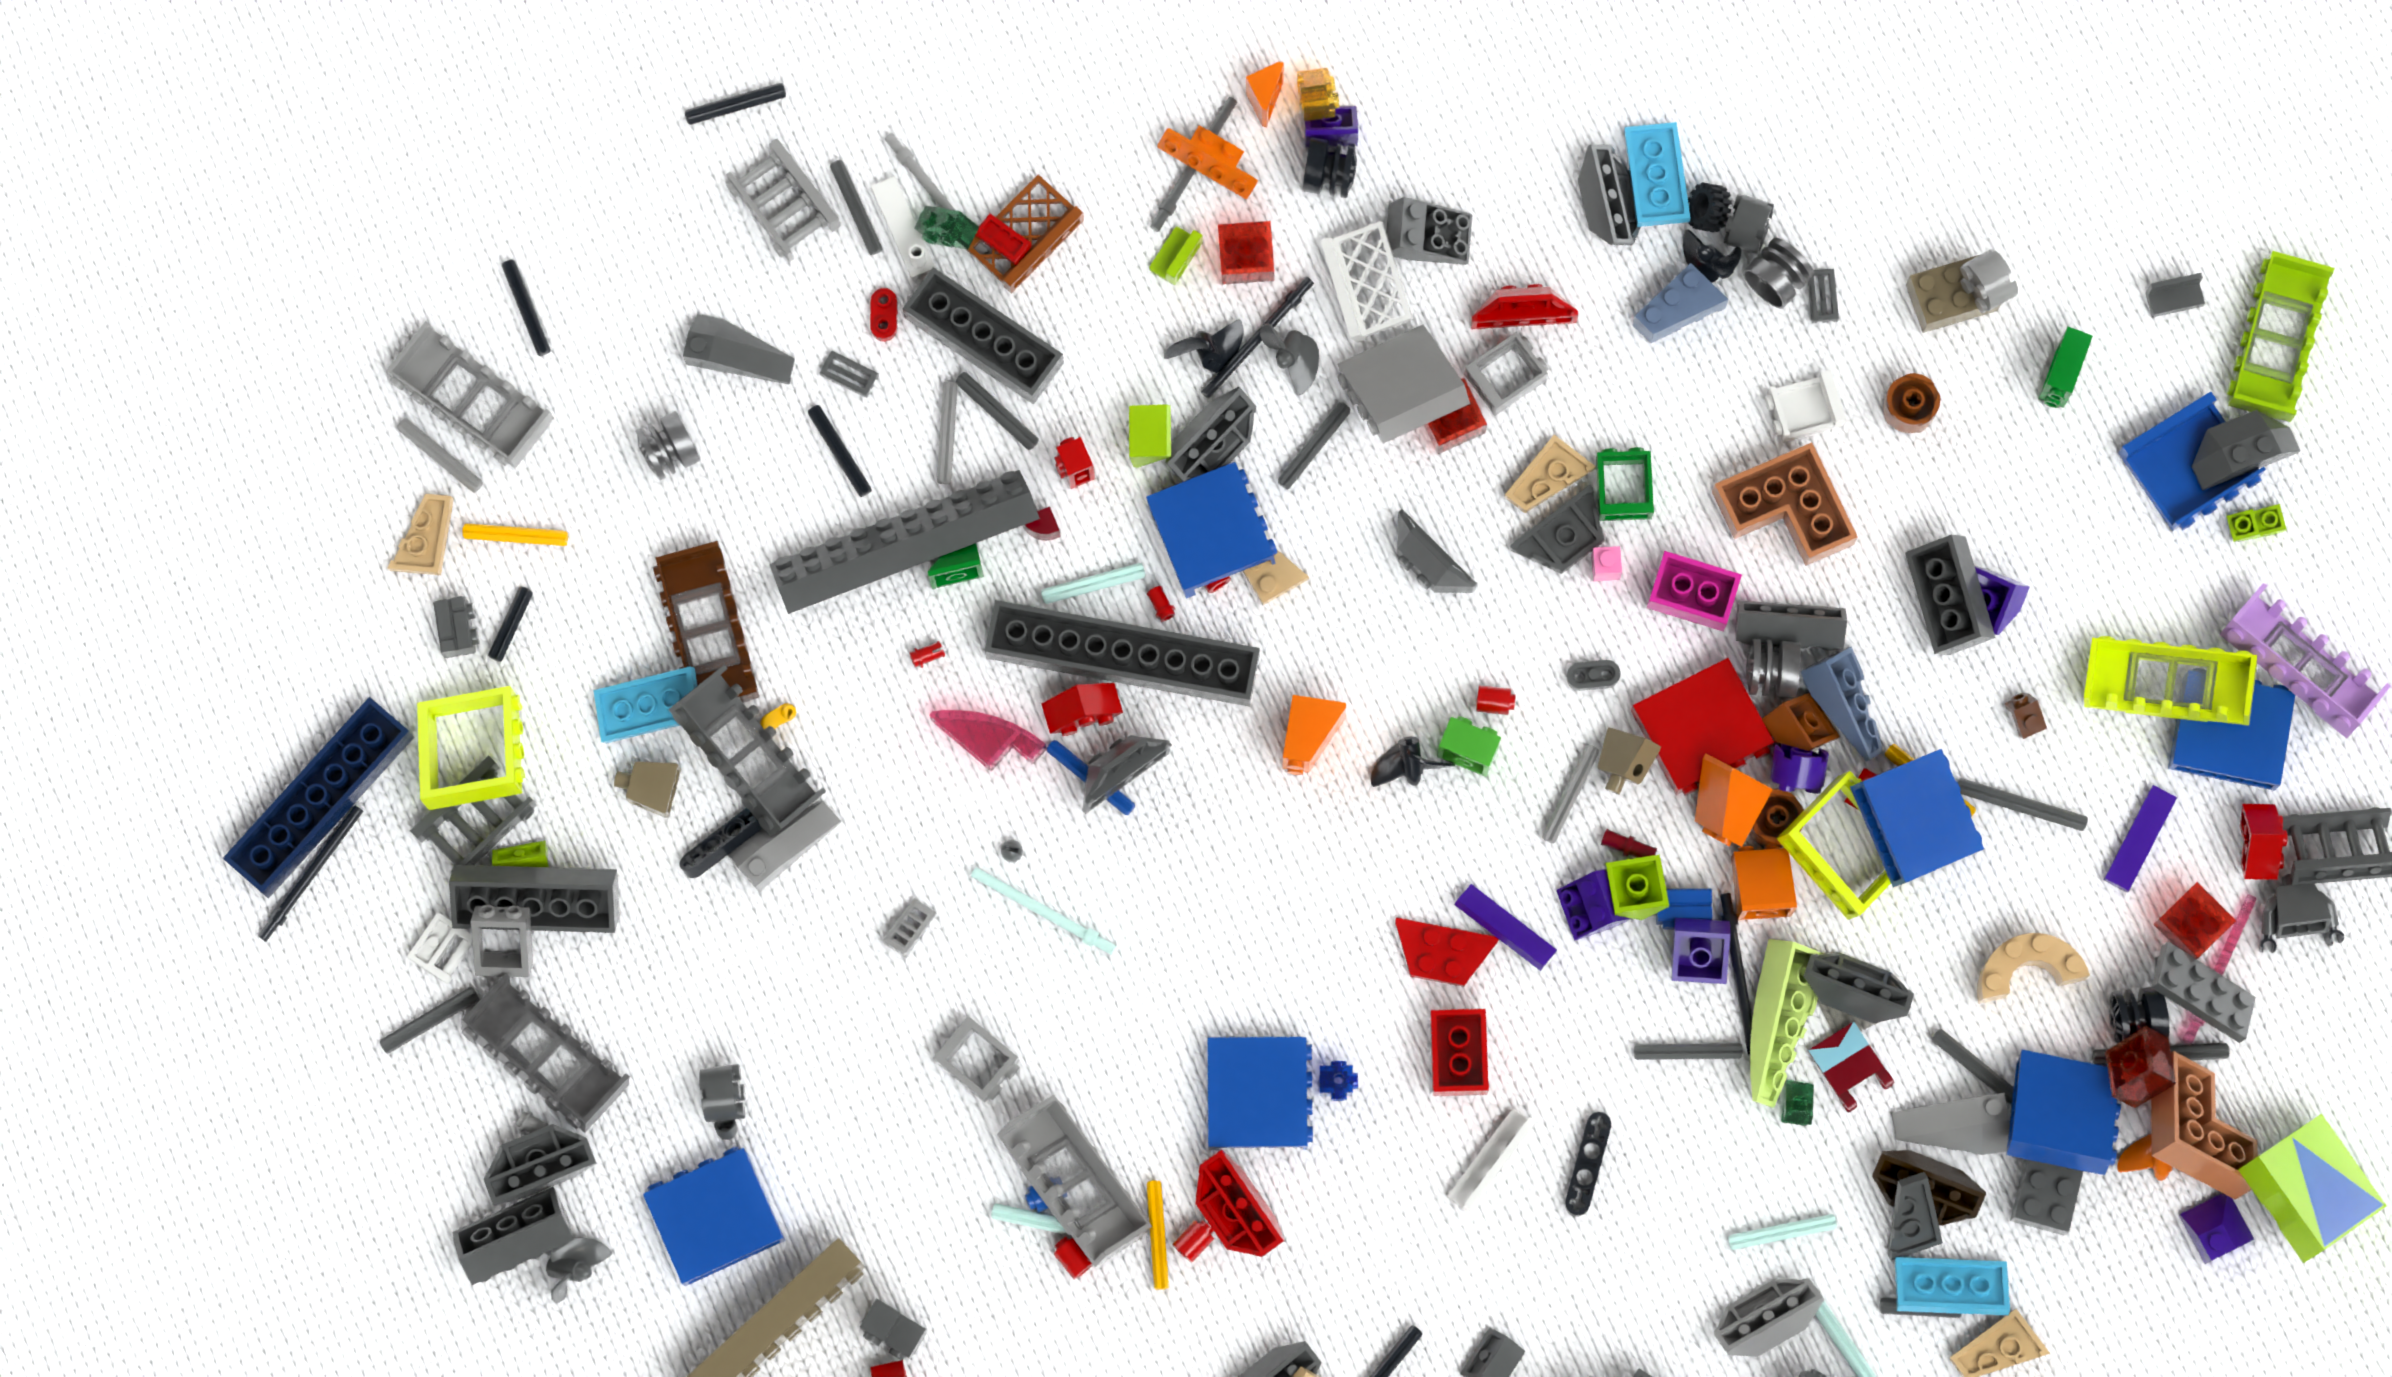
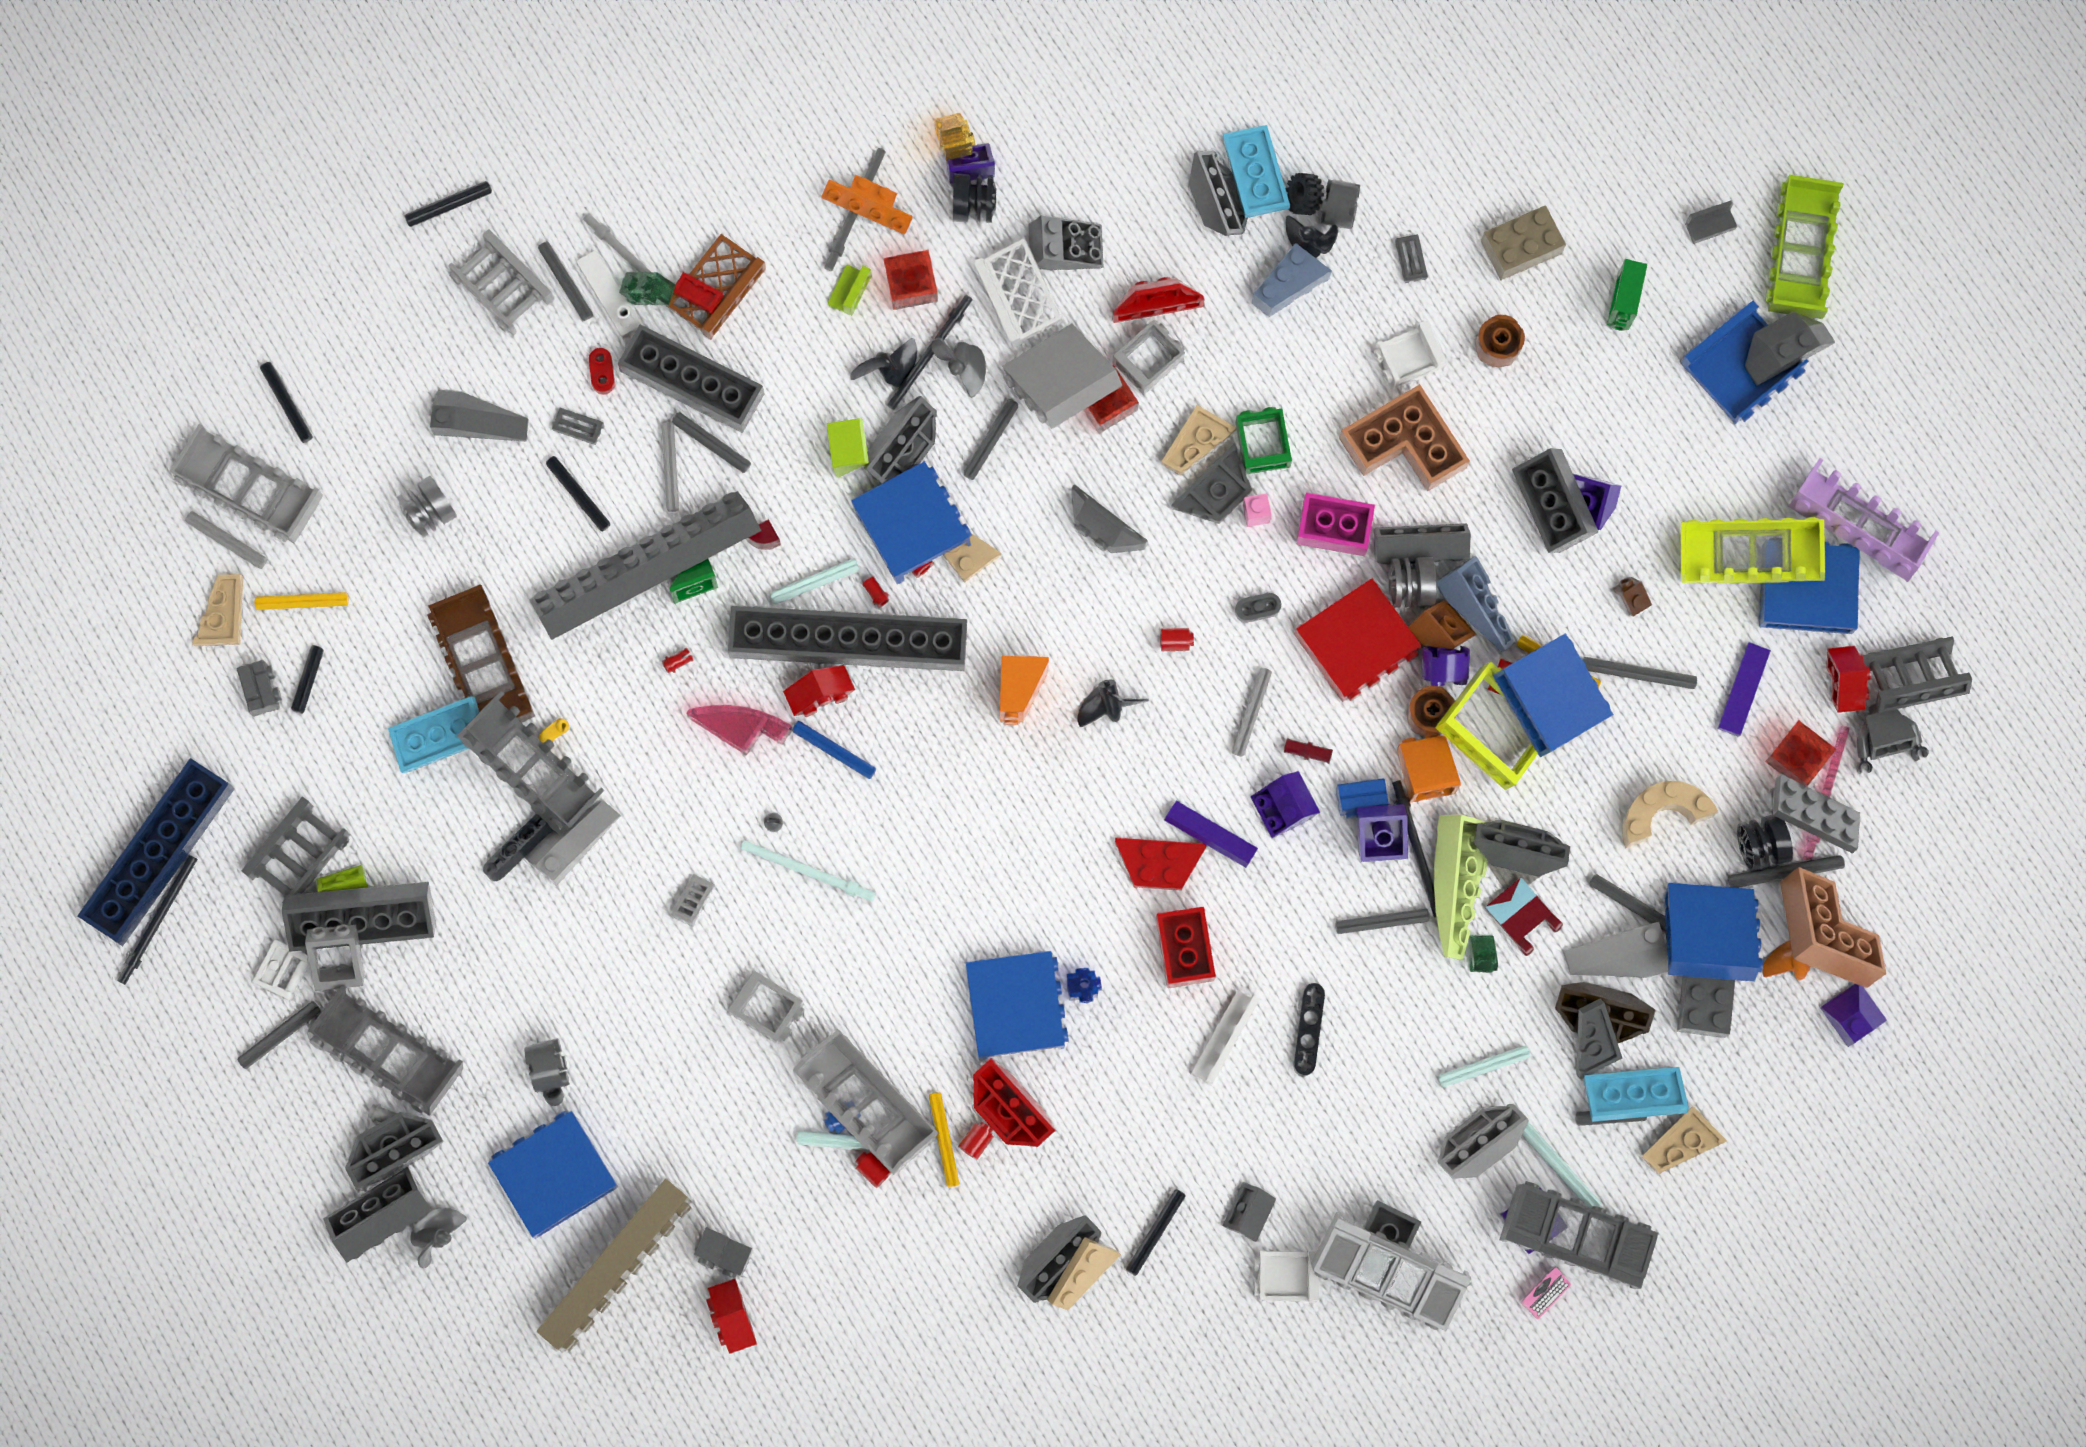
camera: 15 degrees left, 0 degrees up
neon yellow window [417,686,525,810] -> none
dark tan torso [614,762,681,819] -> none
red brick [1054,437,1095,489] -> none
dark grey wedge [1082,735,1172,814] -> none
orange slope [1246,61,1284,128] -> none
bright green brick [1437,716,1501,777] -> none
dark tan torso [1598,727,1661,795] -> none
lime slope [1606,854,1669,920] -> none
orange slope [1695,754,1773,847] -> none
flat silver wheel [1743,238,1815,309] -> none
light grey brick [1960,249,2018,313] -> none
clear red brick [2105,1026,2176,1108] -> none
lime slope [2226,504,2287,542] -> none
tile [2238,1113,2387,1263] -> none

